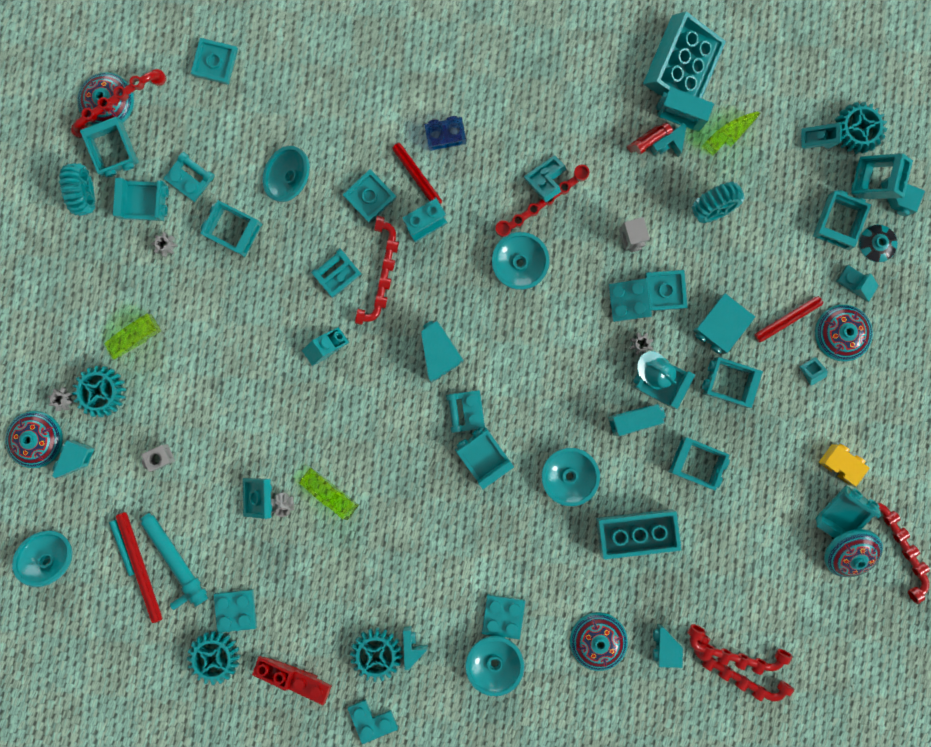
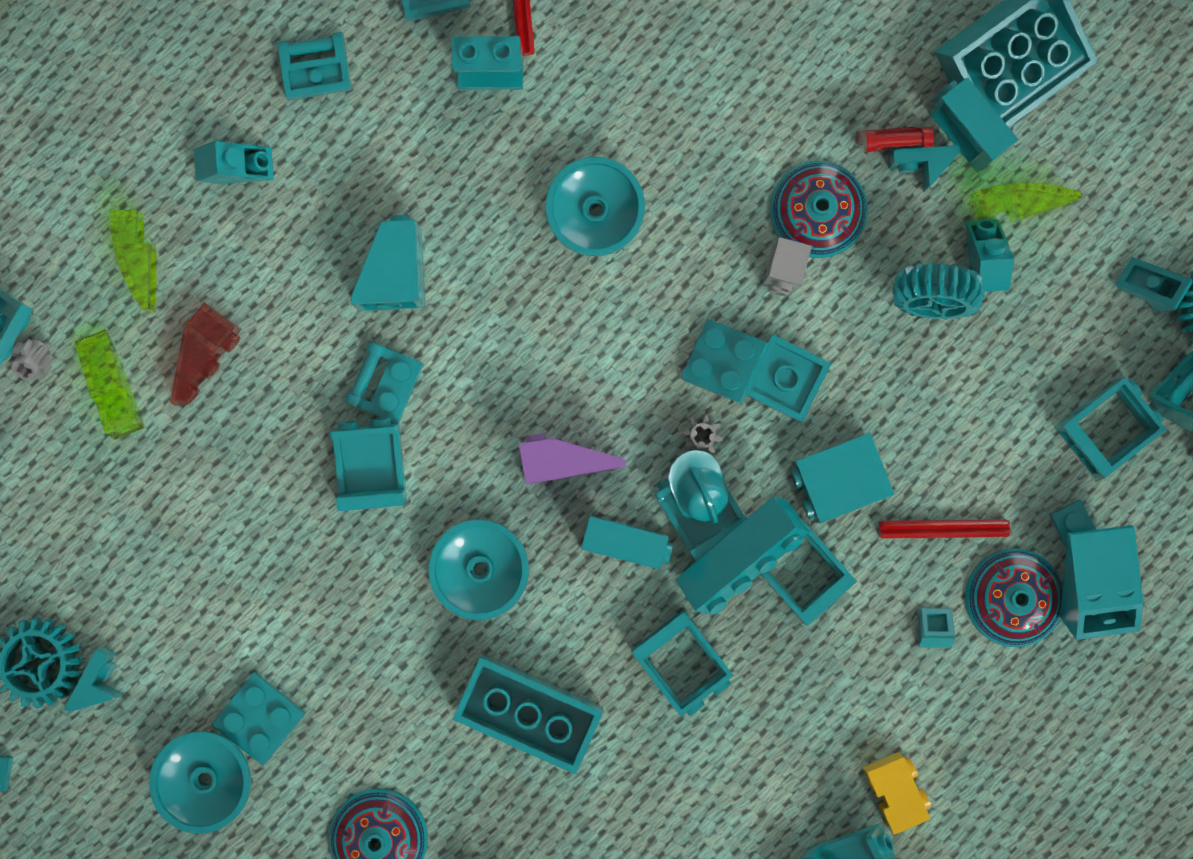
camera: 20 degrees right, 0 degrees up
red bar [355,216,399,325] -> none
red bar [495,164,590,237] -> none
teal plate [524,155,567,202] -> none
dish [859,225,898,262] -> none
none -> clear neon green slope [109,210,157,312]
none -> clear red slope [170,302,242,407]
none -> medium lavender slope [519,433,626,485]
none -> teal brick [675,496,810,615]
none -> dish [770,161,868,258]
none -> teal slope [966,219,1014,292]
none -> teal slope [1060,525,1144,640]

